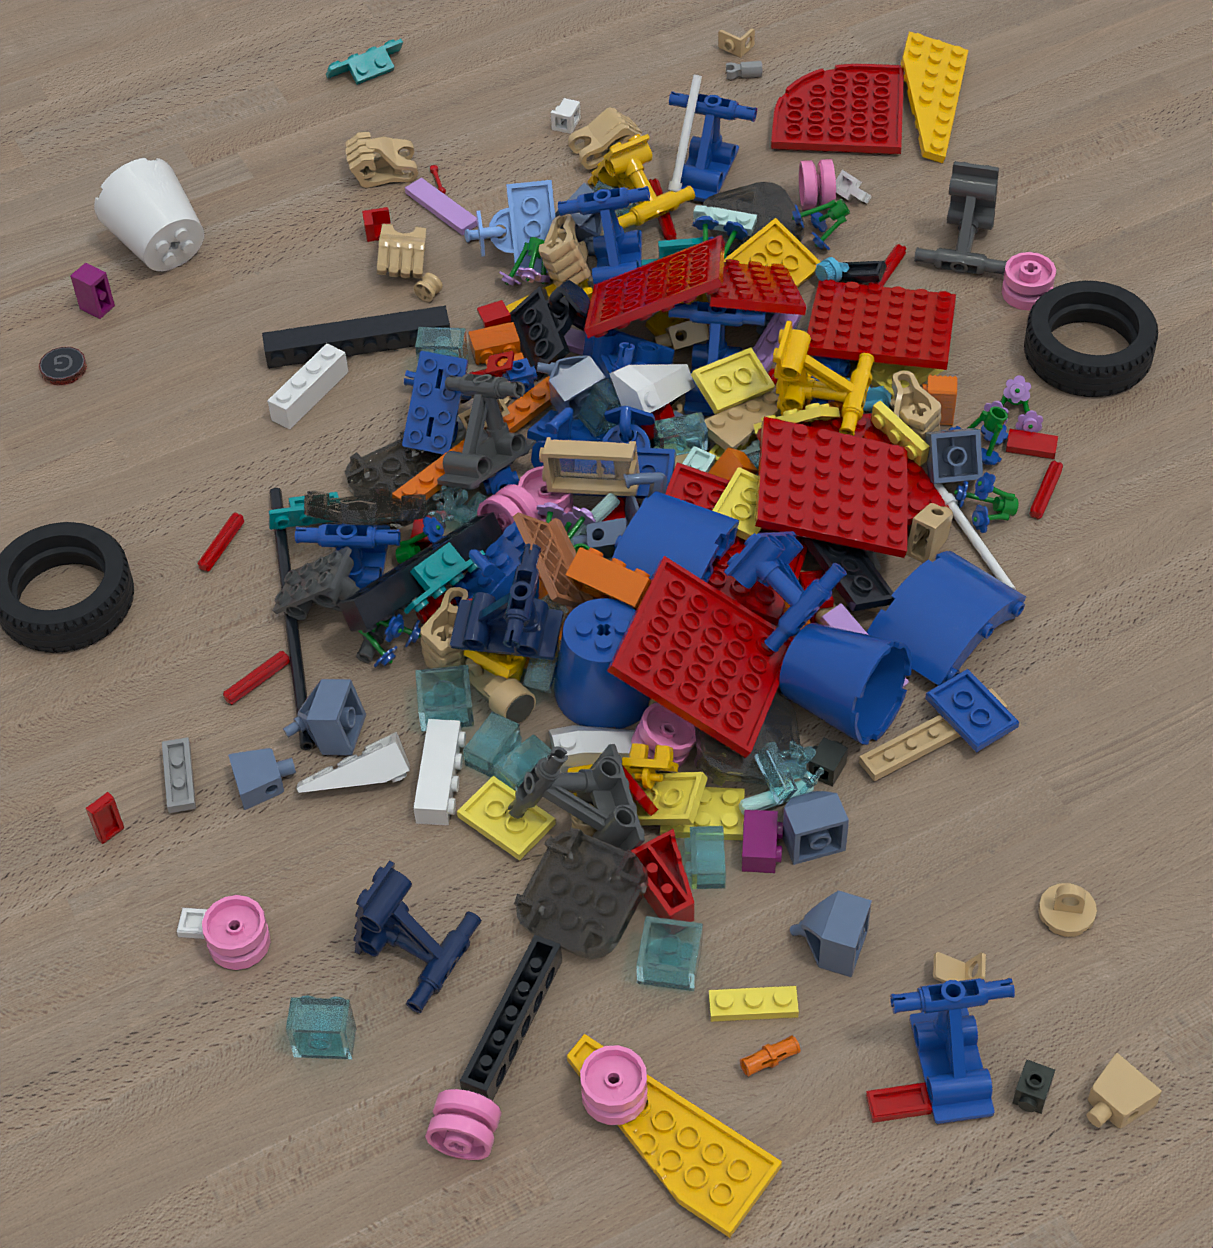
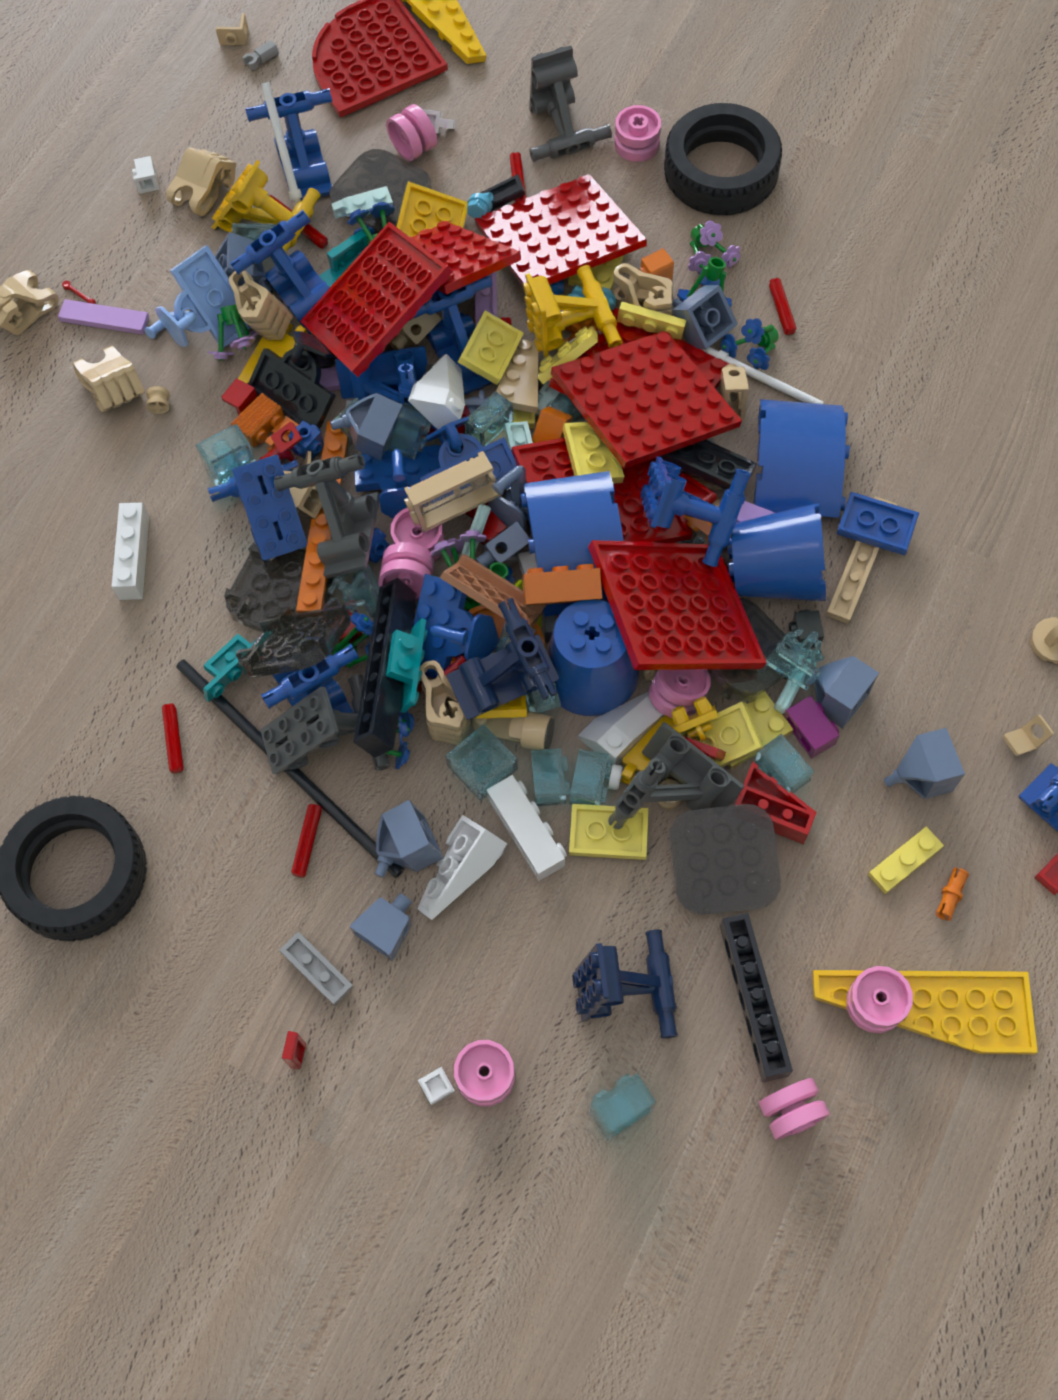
camera: 35 degrees left, 15 degrees up
black brick [262,305,452,369] -> none
red panel [362,207,391,242] -> none
clear light blue brick [636,916,703,991] -> none
green plant [792,198,850,250] -> none
red tile [1006,429,1058,459] -> none

